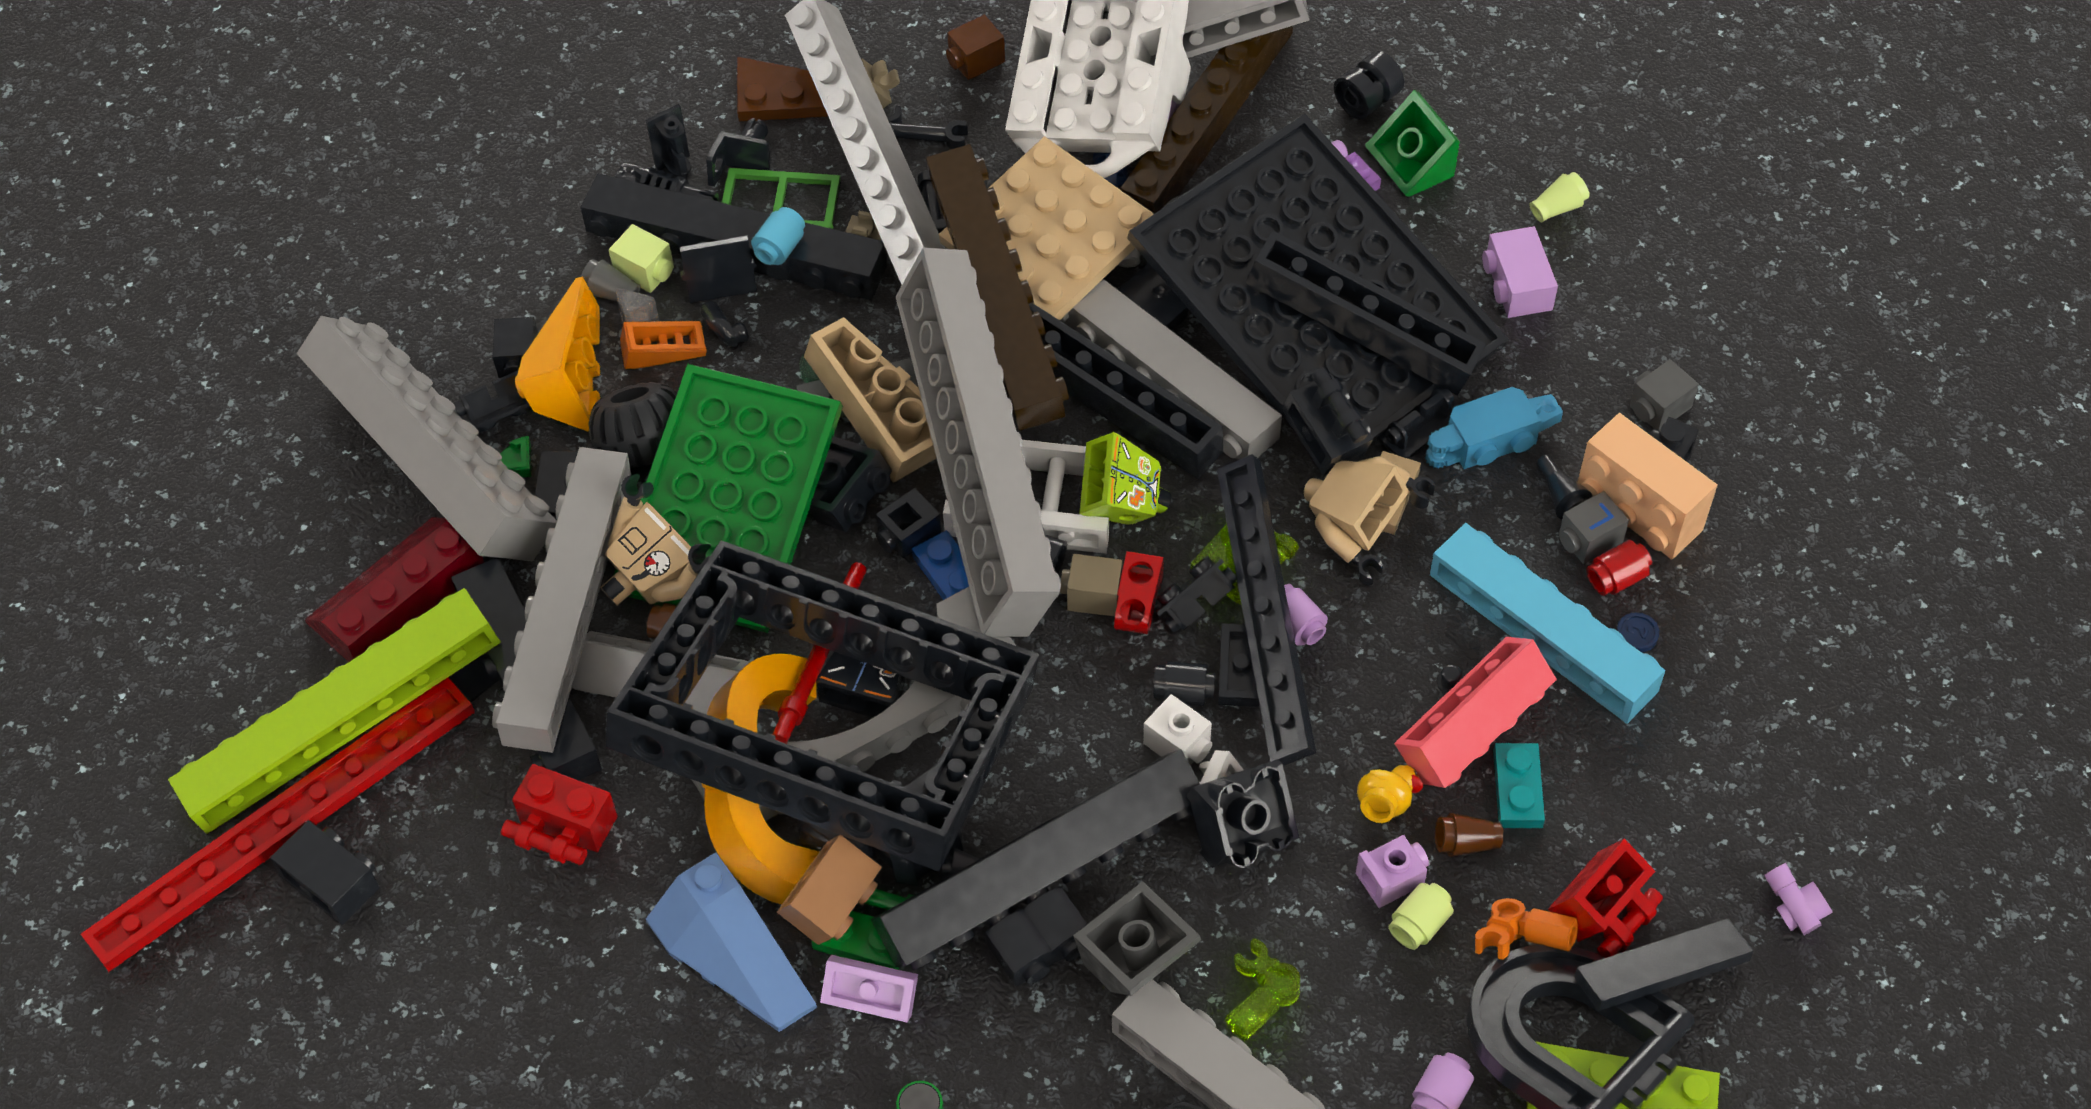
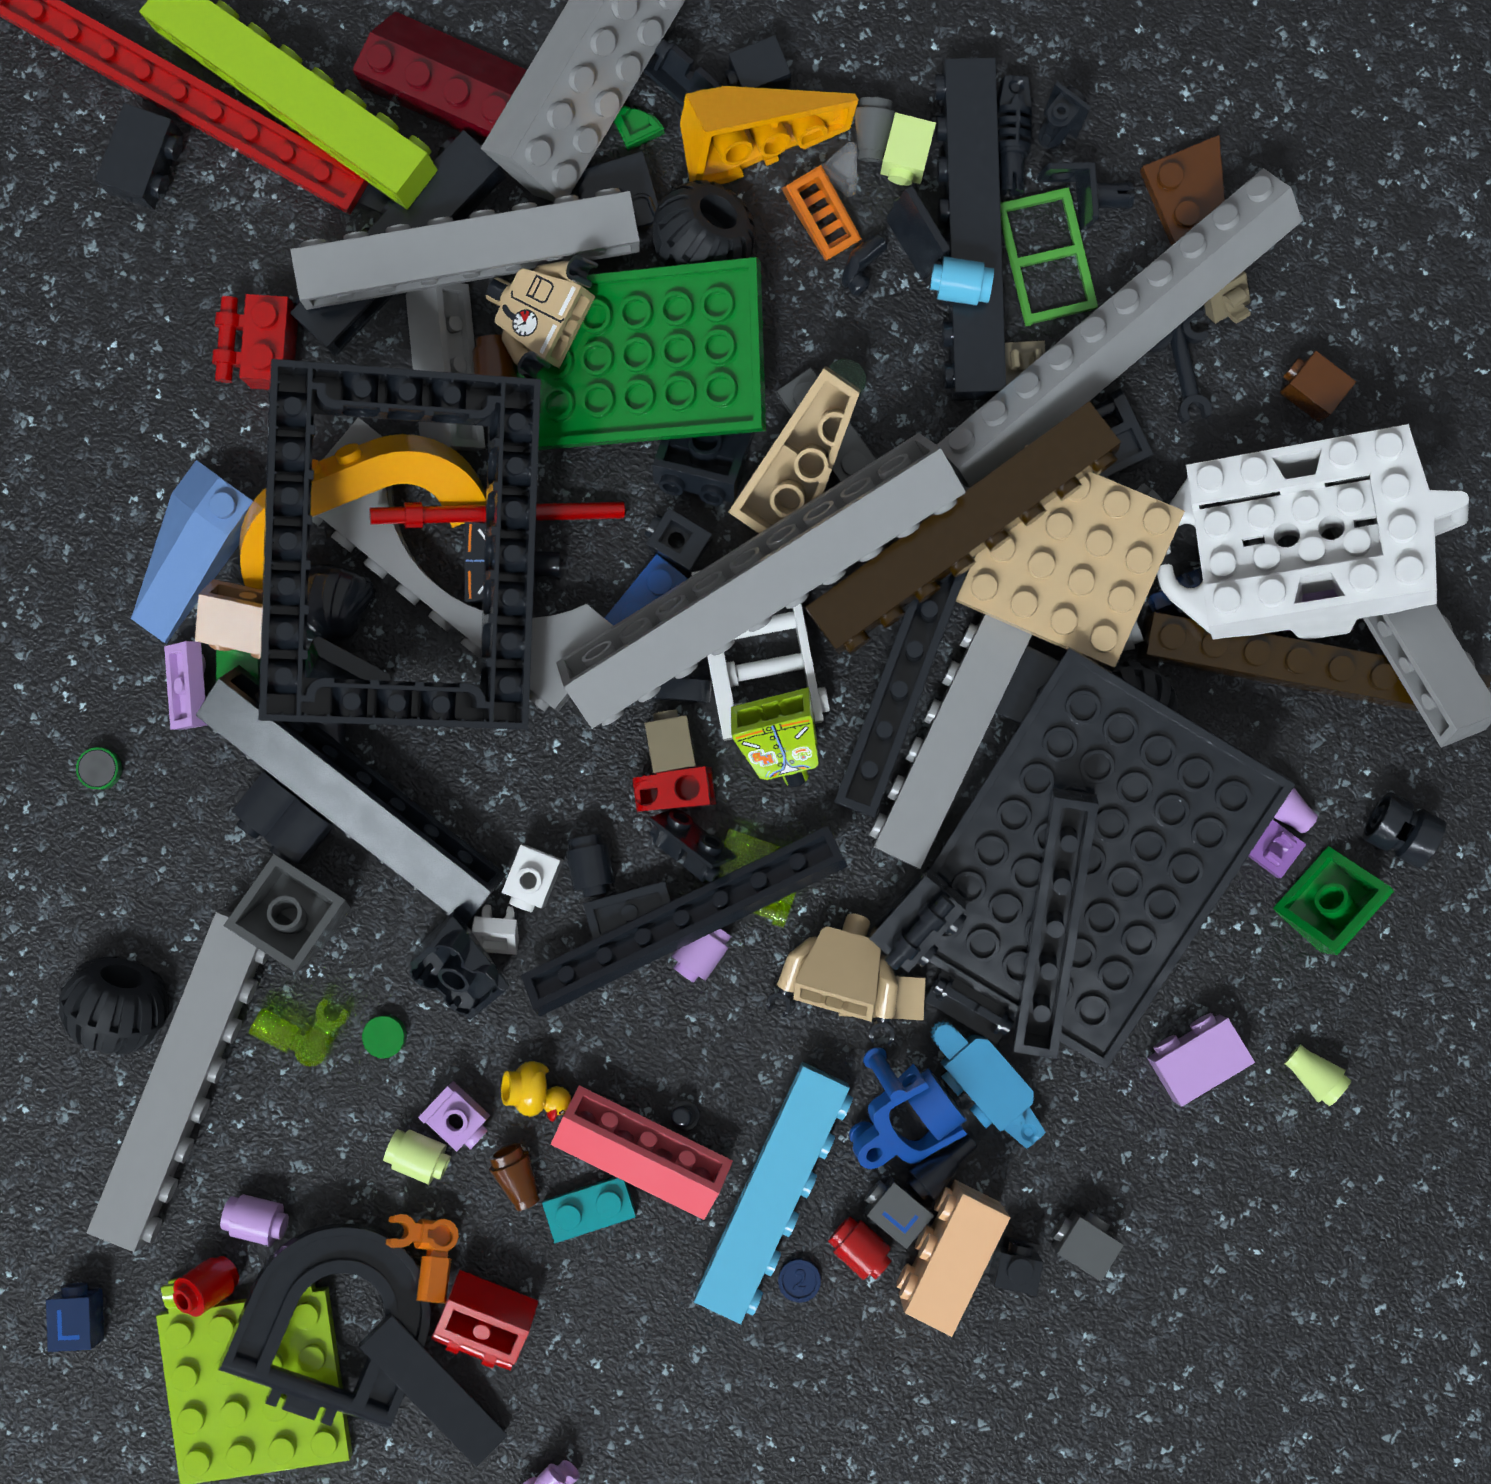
camera: 75 degrees right, 30 degrees up
none -> green tile [362,1014,407,1058]
none -> blue piece [849,1047,967,1169]

